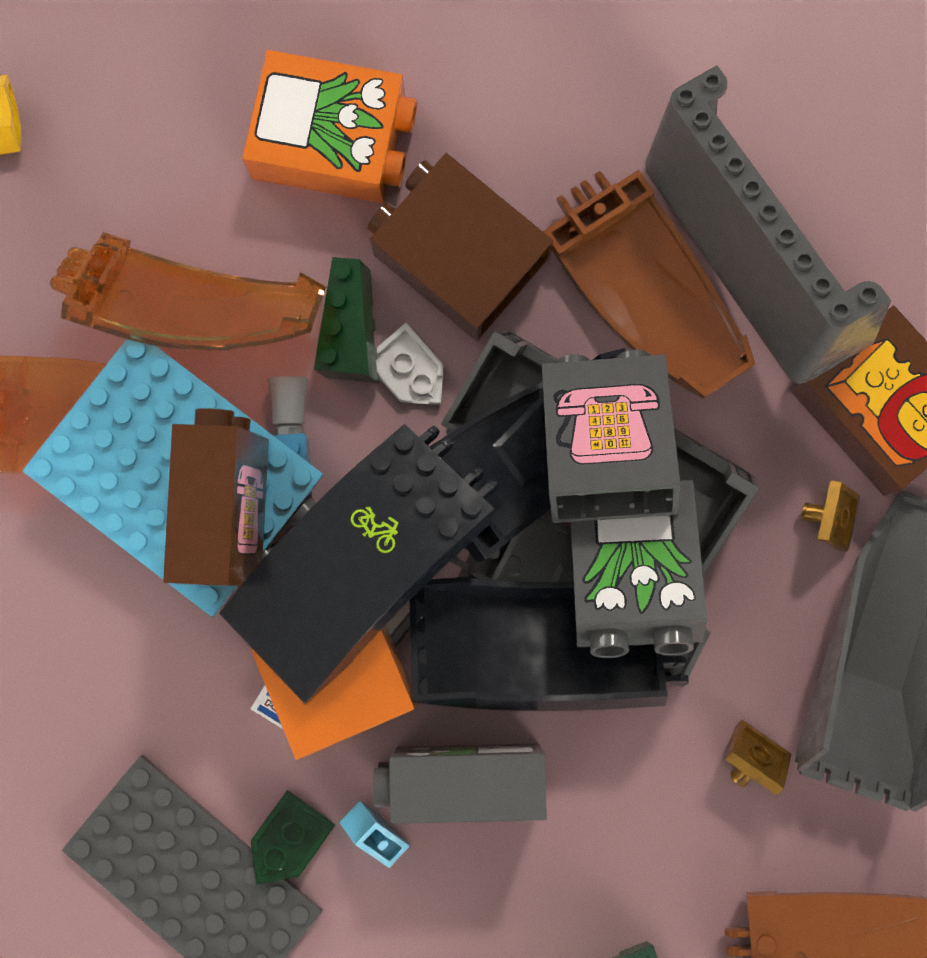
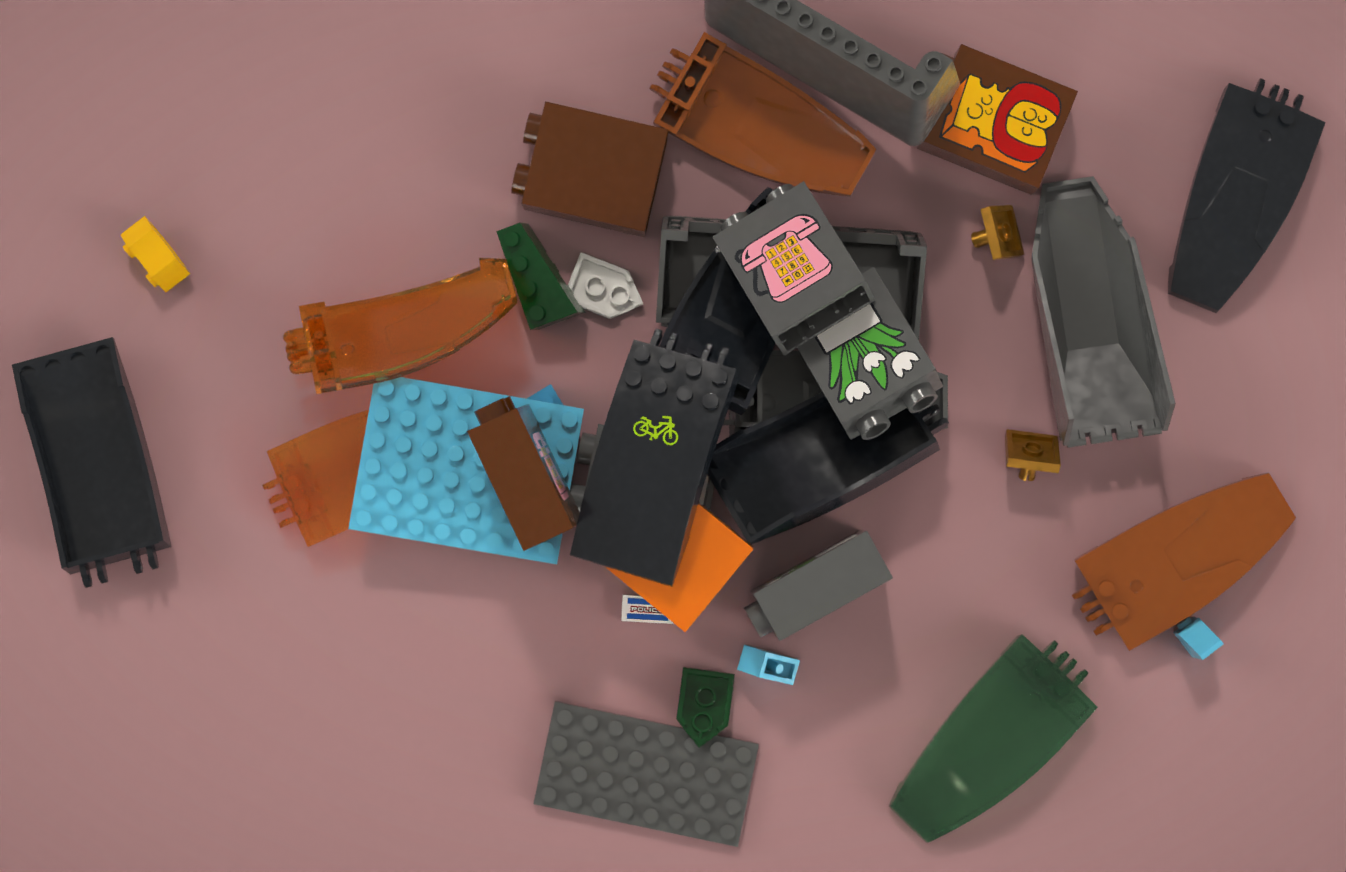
camera: 30 degrees left, 5 degrees up
brick [242,49,417,204] -> none
light grey plant [267,376,308,435] -> none

